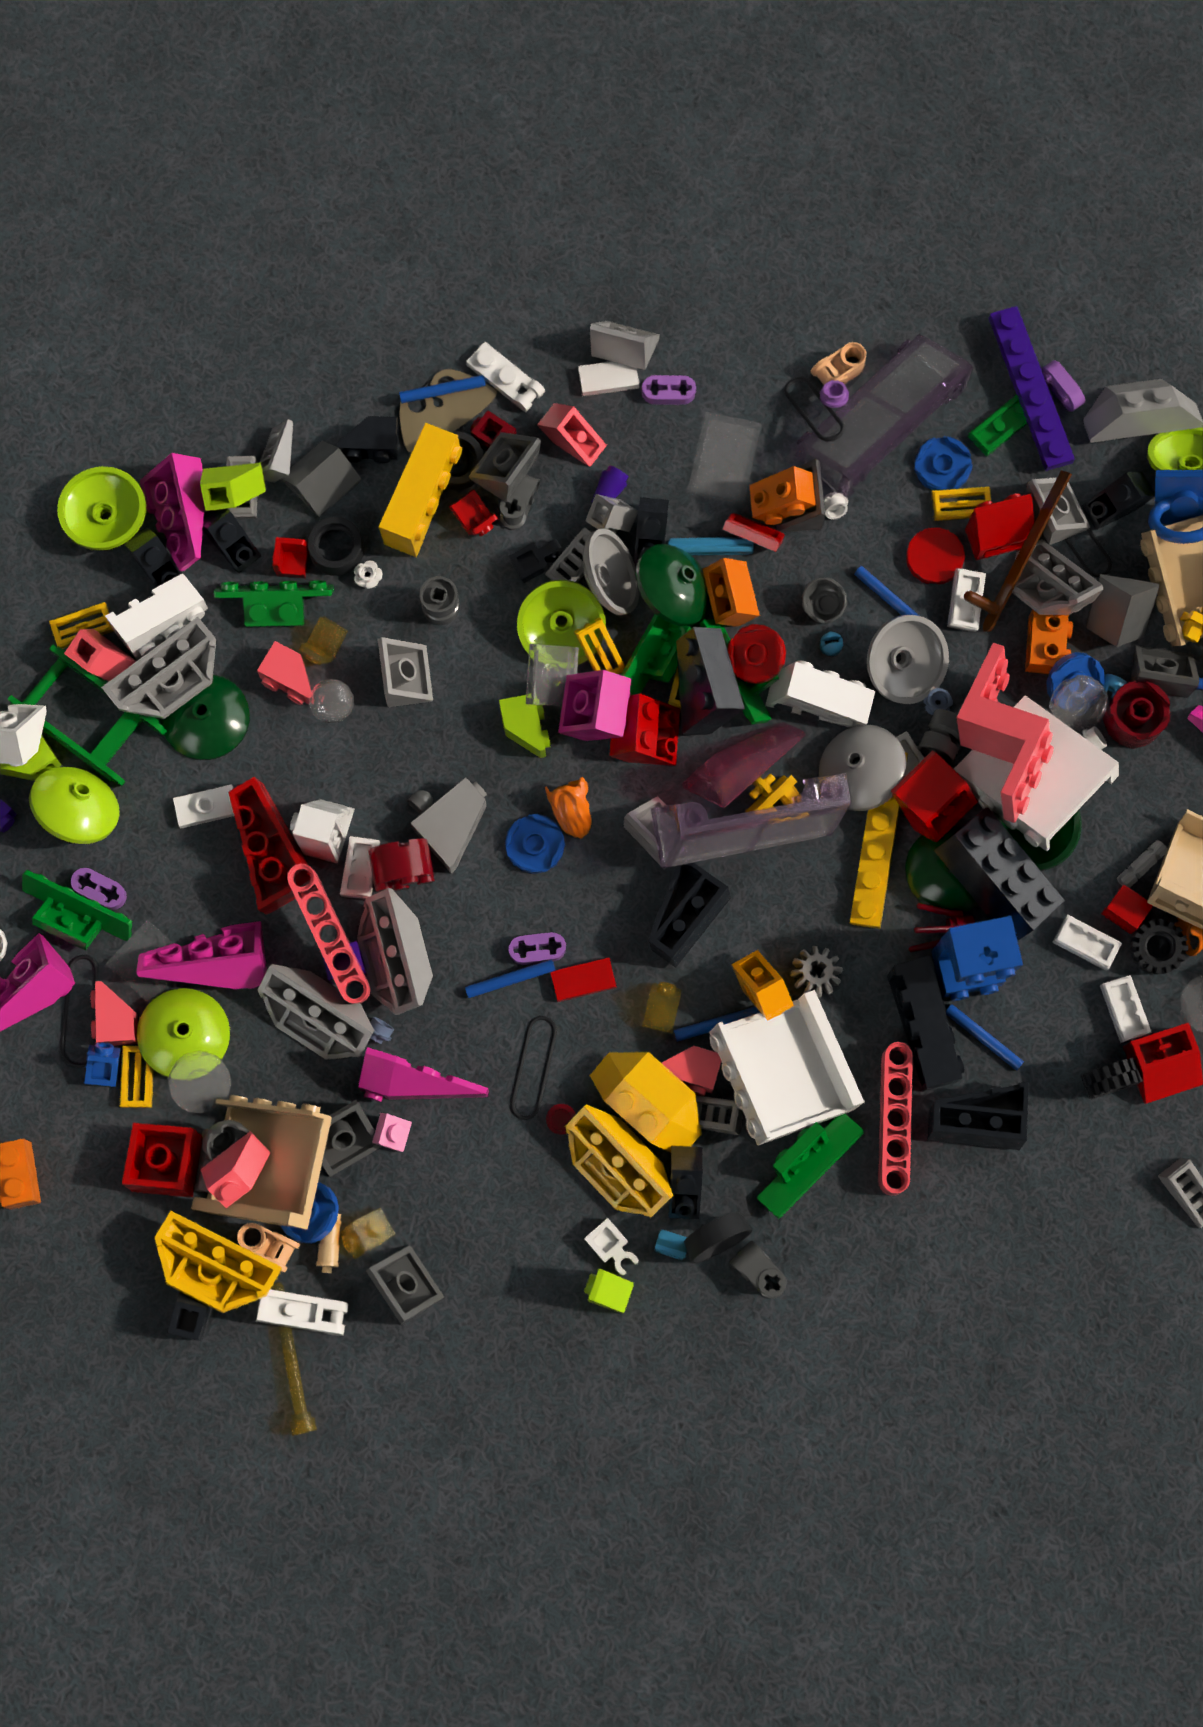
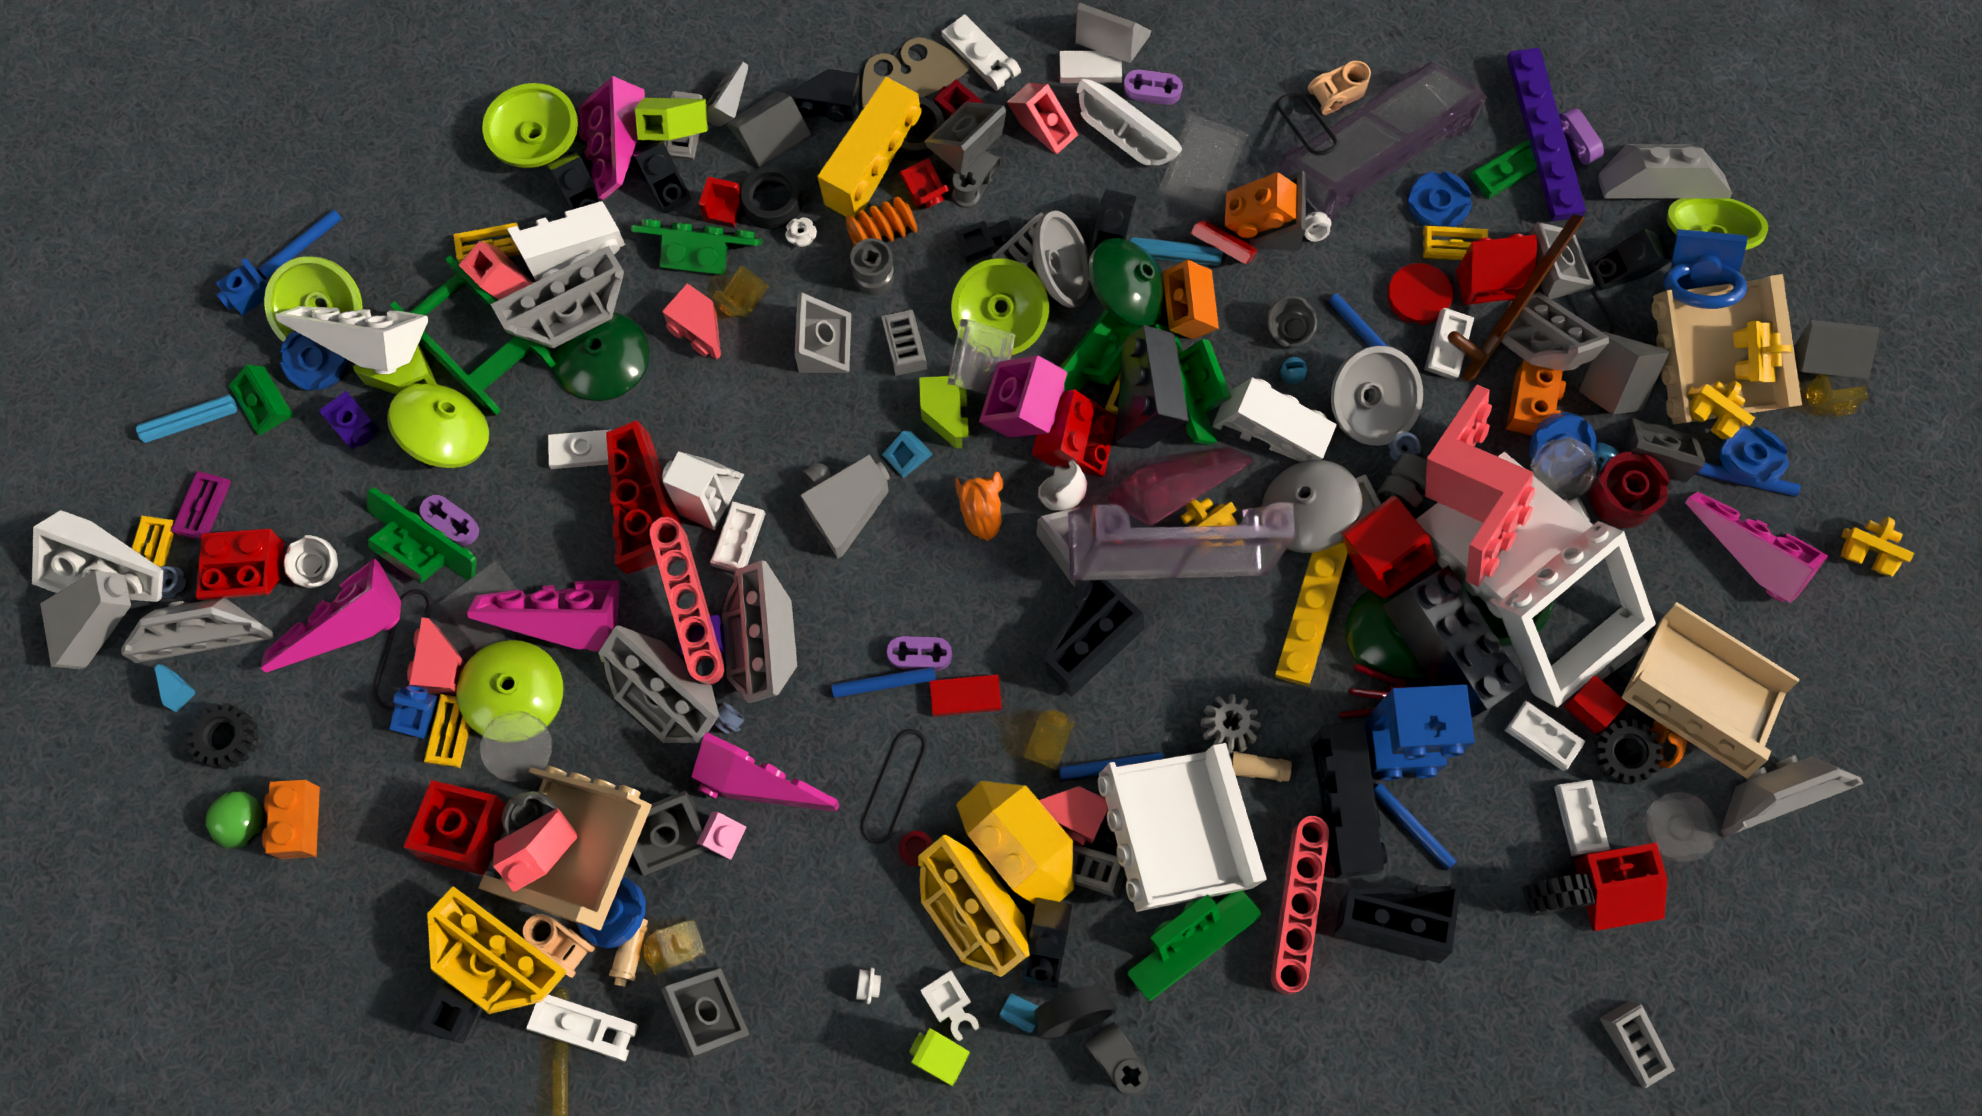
camera: 10 degrees right, 5 degrees down
clear hair [309,679,354,724] -> none
dark red brick [368,838,435,892] -> none
blue bar [399,375,486,404] -> none
blue tile [505,814,565,874] -> none
yellow tile [574,617,625,675] -> none
light grey brick [585,494,638,533] -> none
dark purple cone [591,465,629,503] -> none
red tile [727,624,786,684] -> none
light orange brick [731,950,794,1021] -> none
medium lavender plate [820,380,849,408] -> none
none -> orange piece [846,196,918,246]
none -> white plate [856,967,881,1004]
none -> light grey slope [881,310,927,376]
none -> dark azure slope [882,431,933,478]
none -> white hair [1038,460,1087,511]
none -> white brick [1077,79,1182,165]
none -> tan piece [1230,751,1292,782]
none -> white window [1497,521,1656,707]

